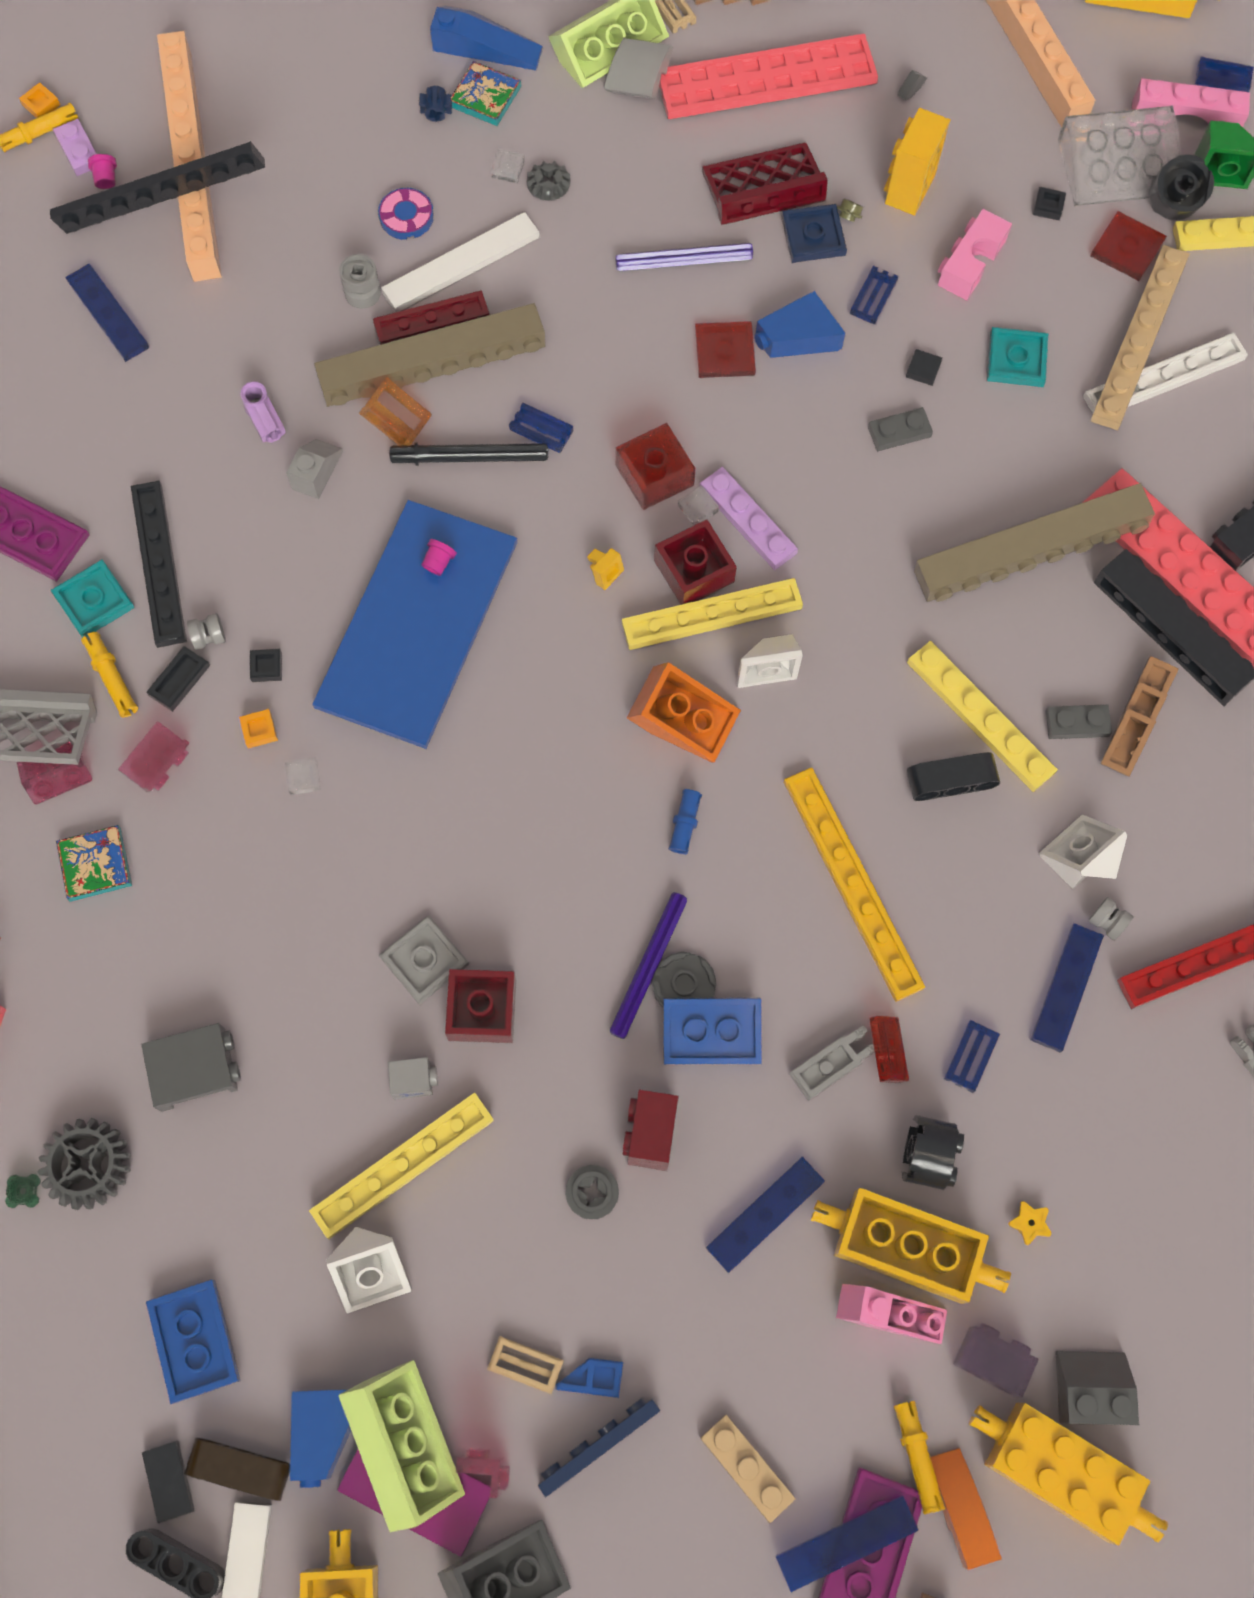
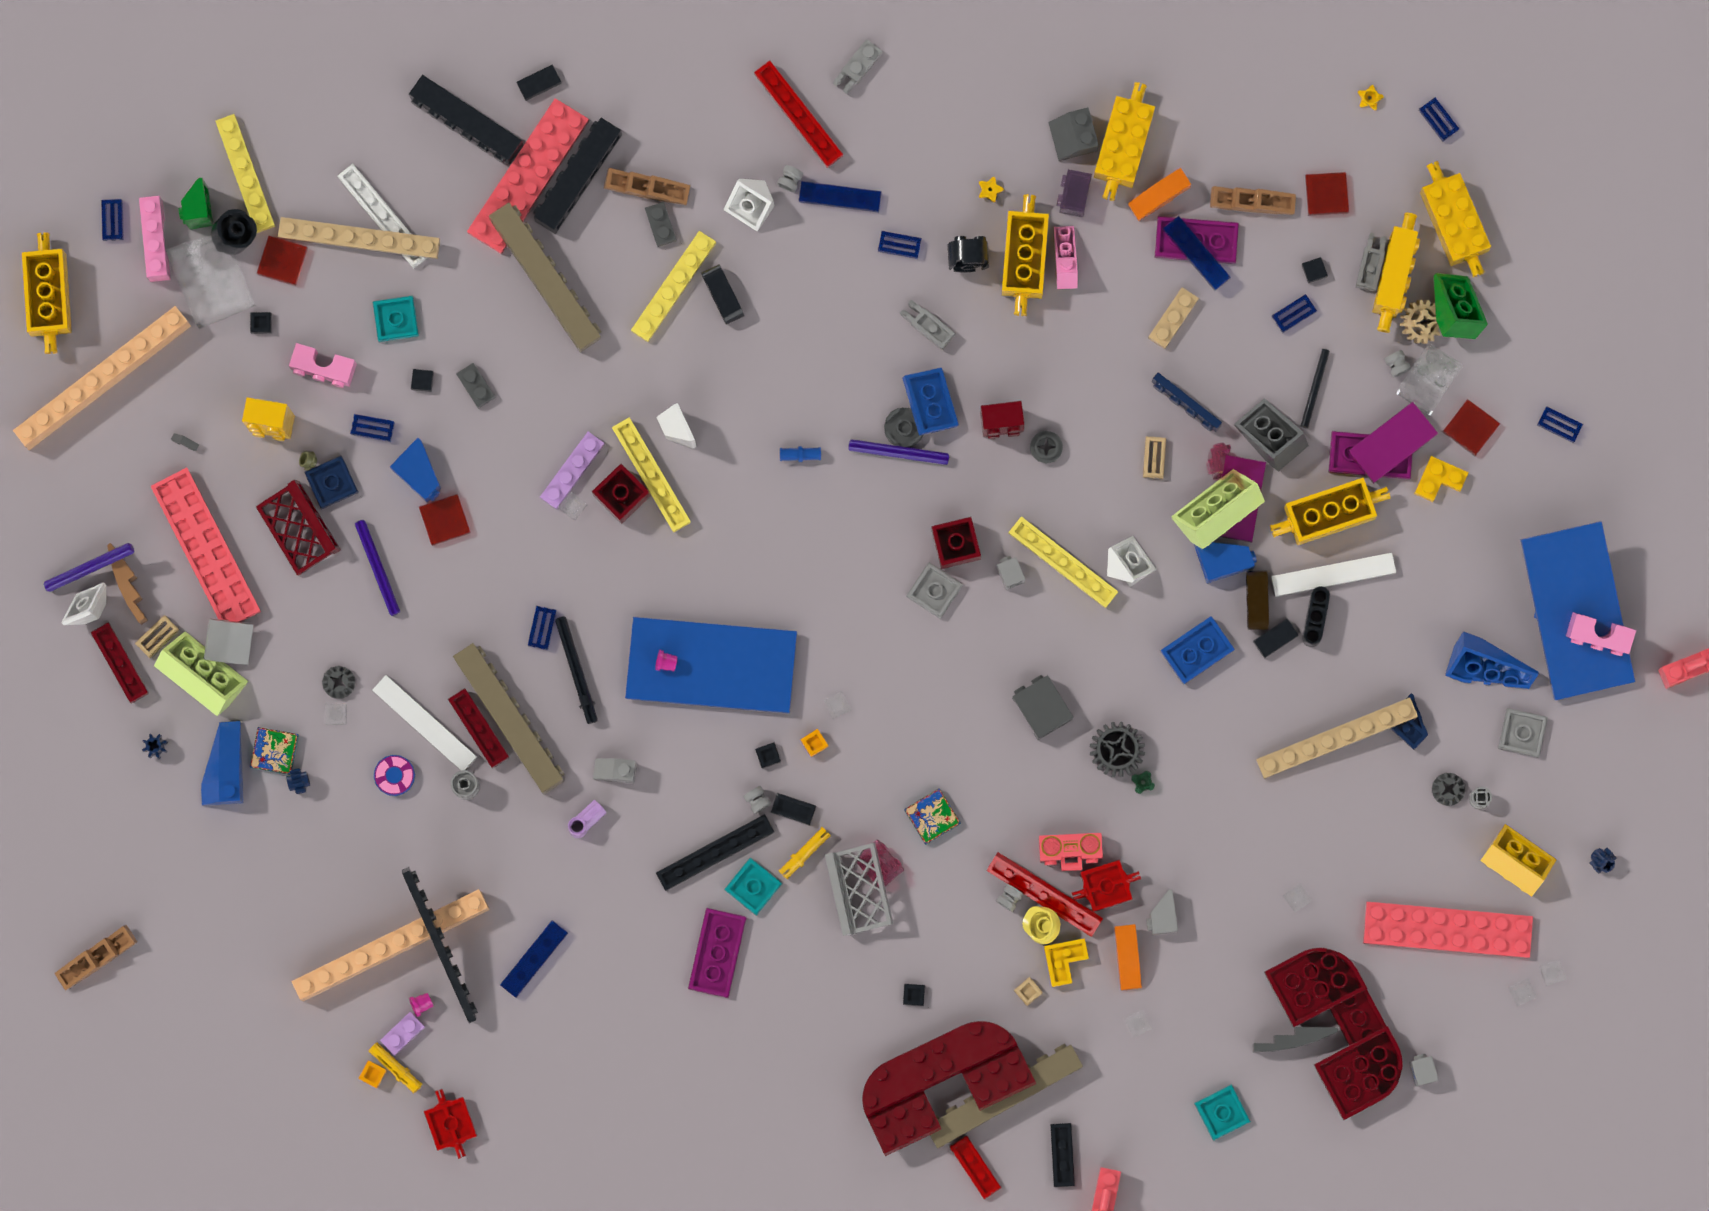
camera: 100 degrees left, 10 degrees up
clear pink bracket [117,721,189,793] -> none
clear orange tile [359,377,432,446] -> none
blue tile [556,1358,623,1398] -> none
yellow tile [587,548,624,590] -> none
clear red brick [615,423,696,510] -> none
orange slope [627,662,741,763] -> none
clear blue tile [705,1156,825,1273] -> none
yellow tile [783,767,925,1002] -> none
clear red tile [869,1016,909,1083] -> none
yellow pin [893,1401,946,1515] -> none

